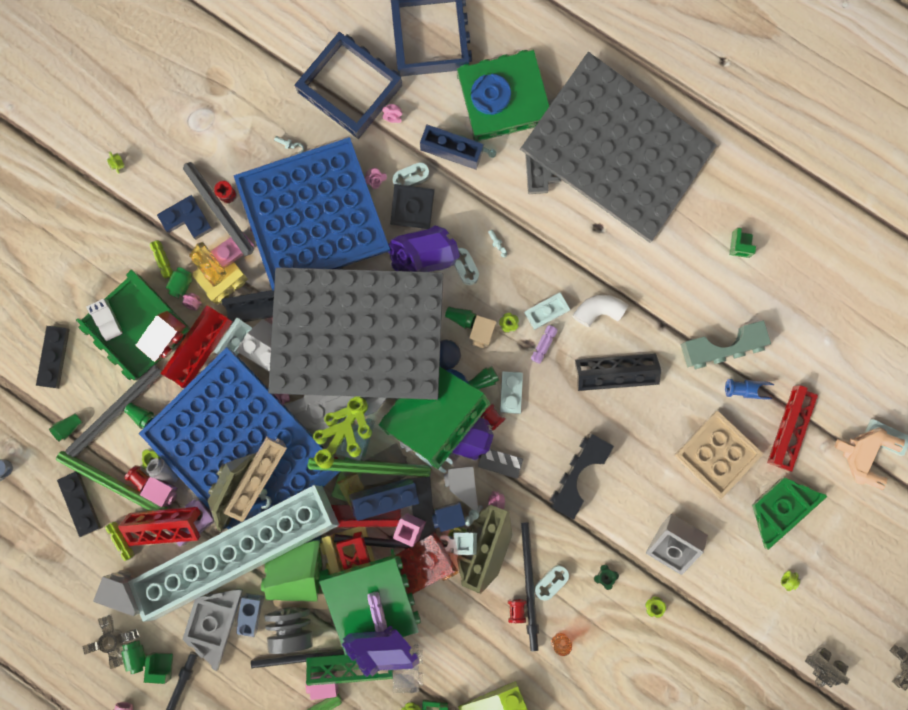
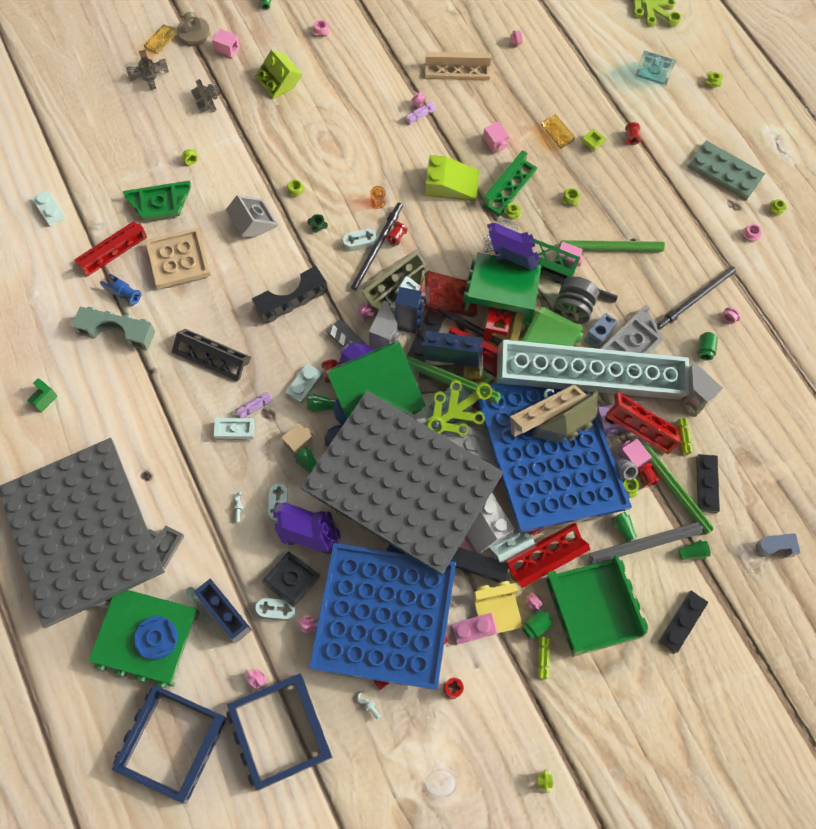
camera: 155 degrees left, 15 degrees down
clear smoke pin [82,614,139,669] -> none
white leg [86,299,123,341] -> none
brick [136,311,186,361] -> none
green panel [143,652,173,684] -> none
dark blue plate [157,195,213,240] -> none
dark grey axle [183,162,254,256] -> none
clear yellow plate [189,242,227,287] -> none
lavender axle [368,592,387,632] -> none
bright pink brick [393,513,426,547] -> none
lime plate [499,313,519,333] -> none
white cylinder [573,295,629,327] -> none
light nougat connector [834,428,905,490] -> none

